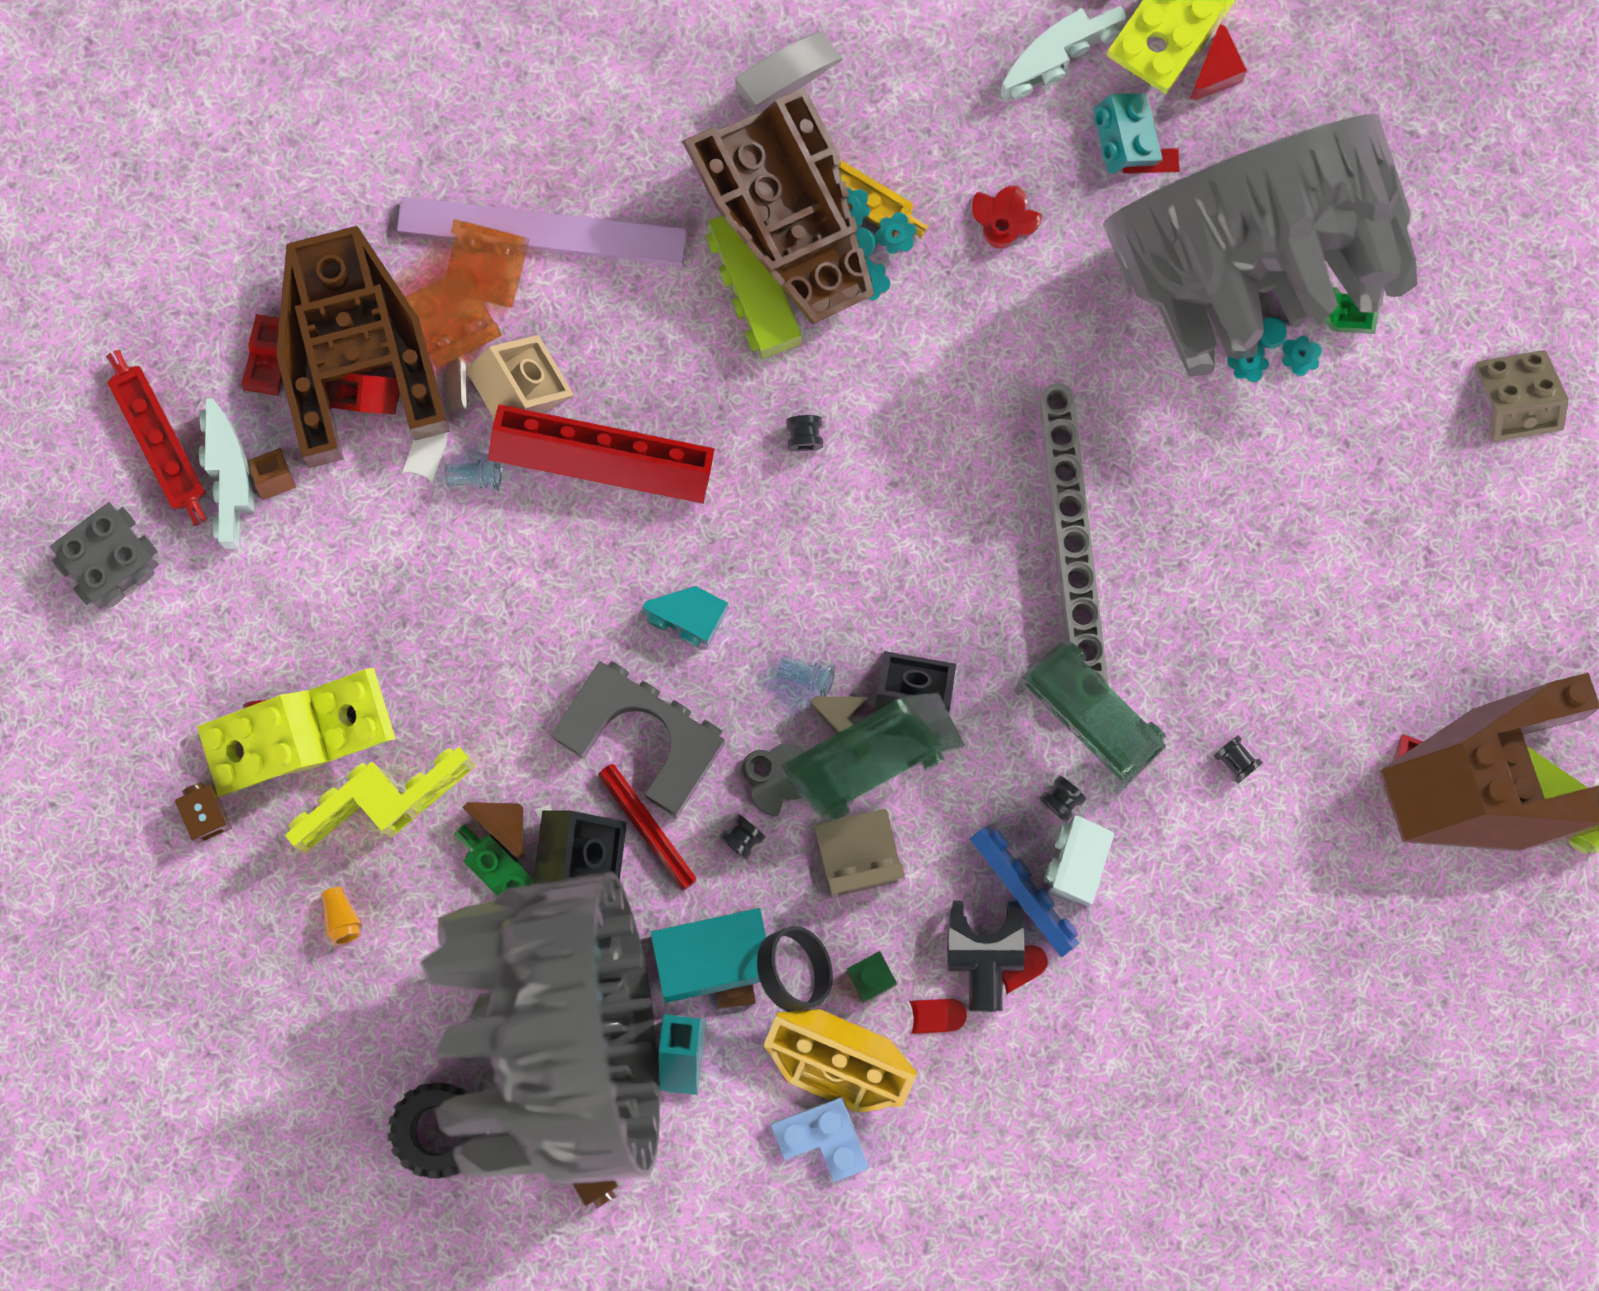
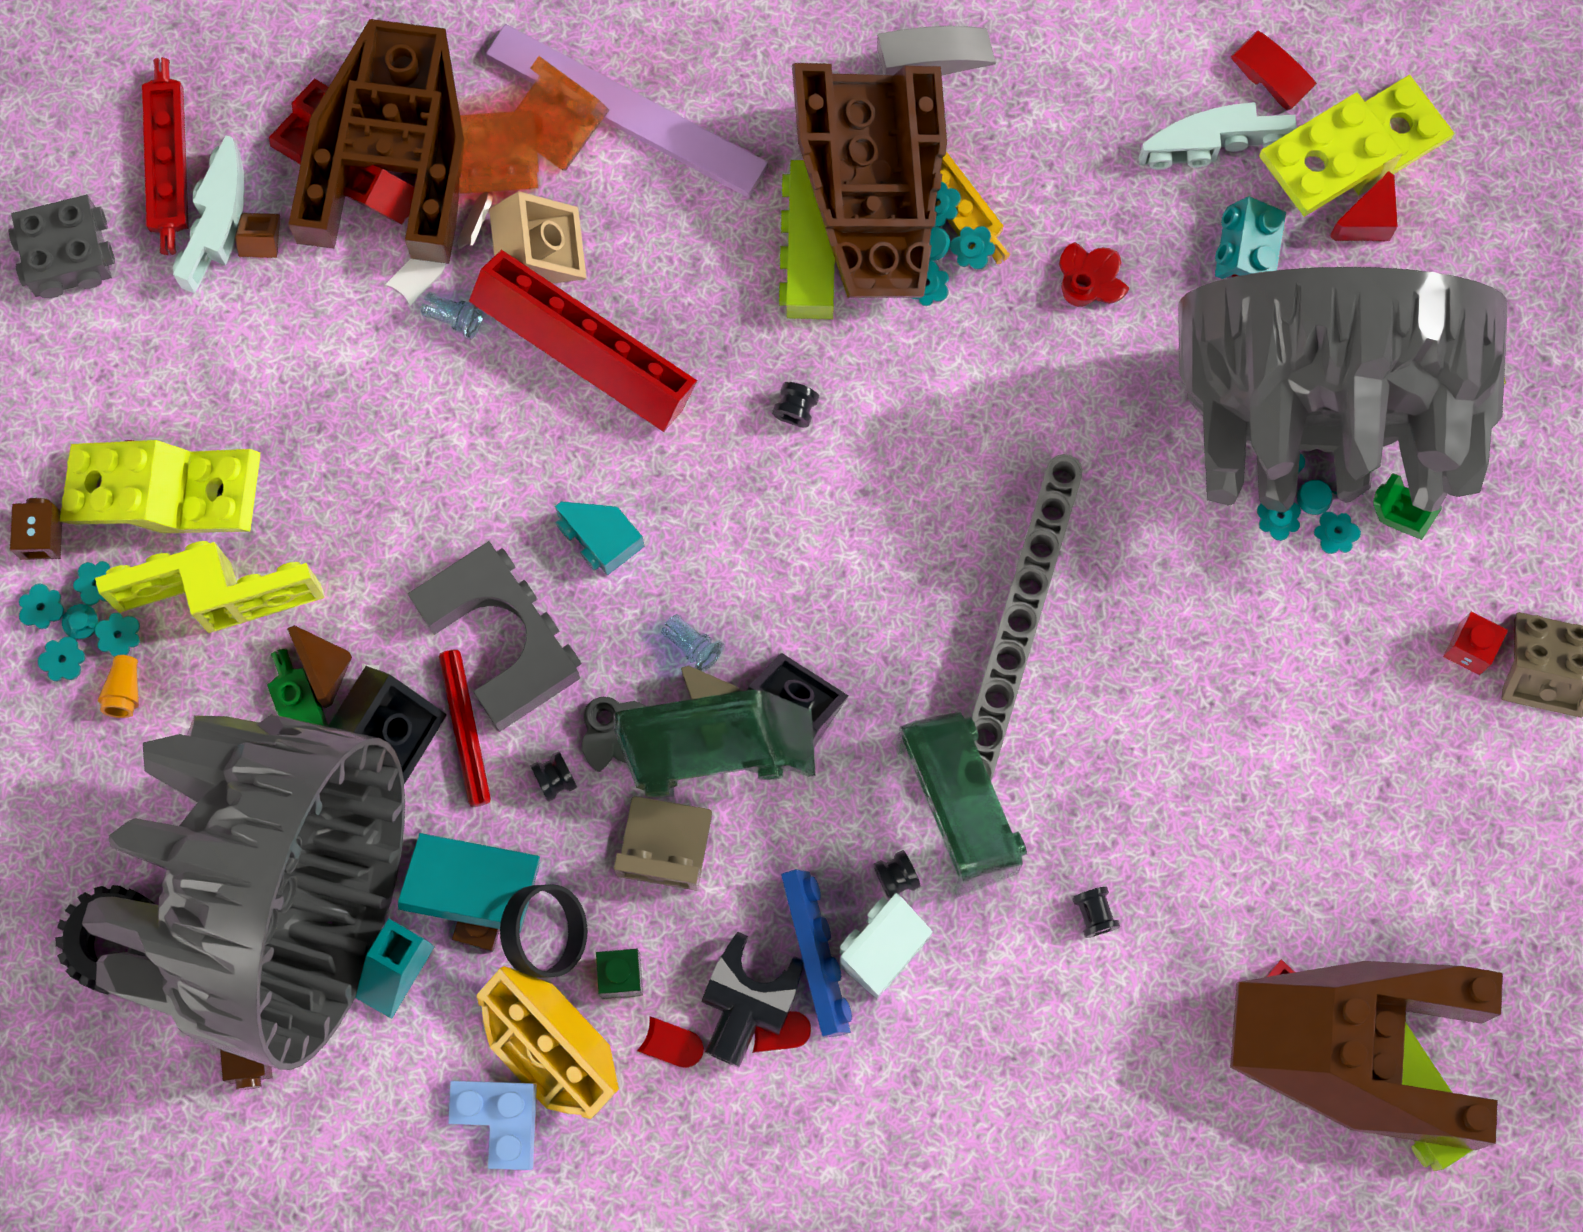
camera: 25 degrees right, 5 degrees down
none -> teal plant [19,561,140,681]
none -> red brick [1443,611,1508,675]

